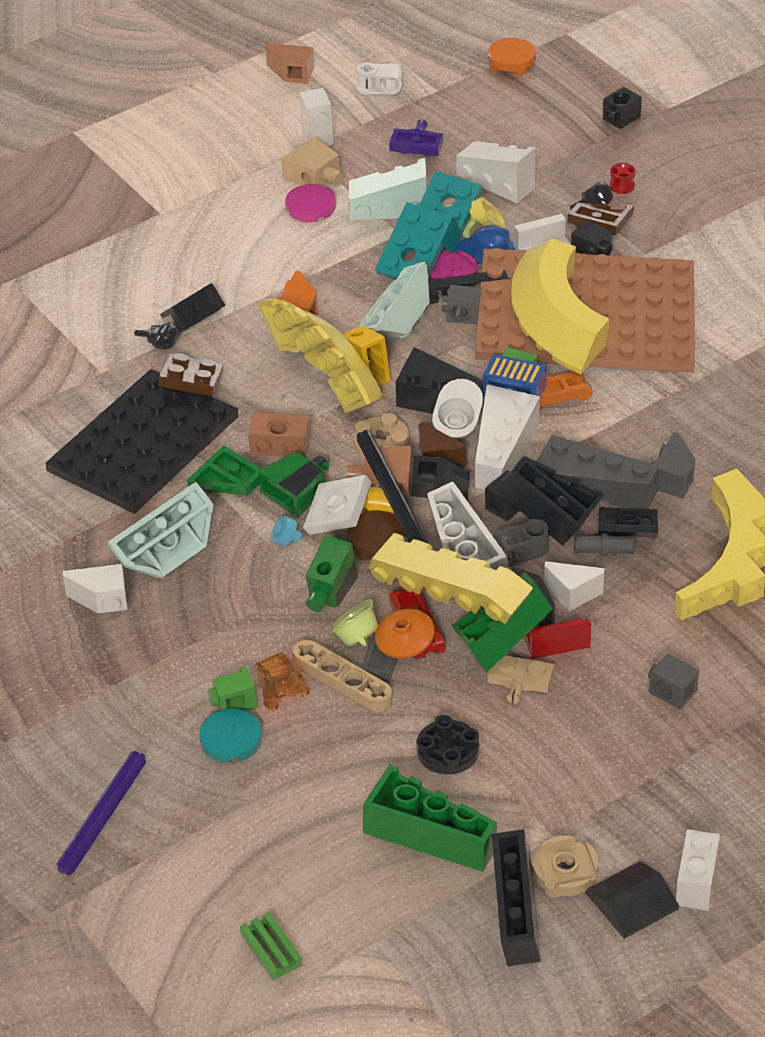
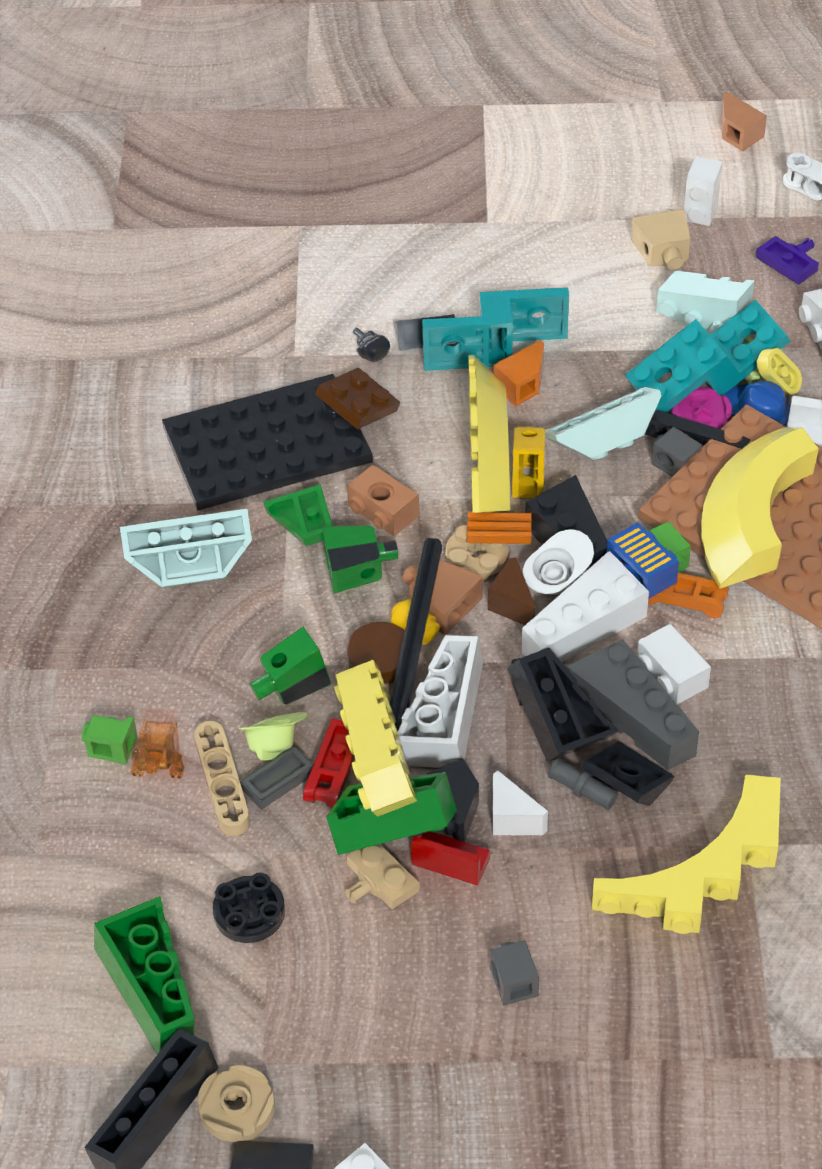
camera: 35 degrees right, 5 degrees up
white slope [63,564,128,613] -> none
teal tile [199,709,262,763] -> none
medium azure tile [271,515,302,547] -> none
dark pink tile [285,184,336,222] -> none
white plate [303,474,372,535] -> none
orange dish [374,609,435,659] -> none
black slope [410,455,470,501] -> none
dark grey piece [493,519,549,567] -> none
dark grey slope [651,432,695,498] -> none
none -> teal bracket [422,287,569,371]
none -> orange tile [467,512,531,544]
none -> white brick [637,624,711,705]

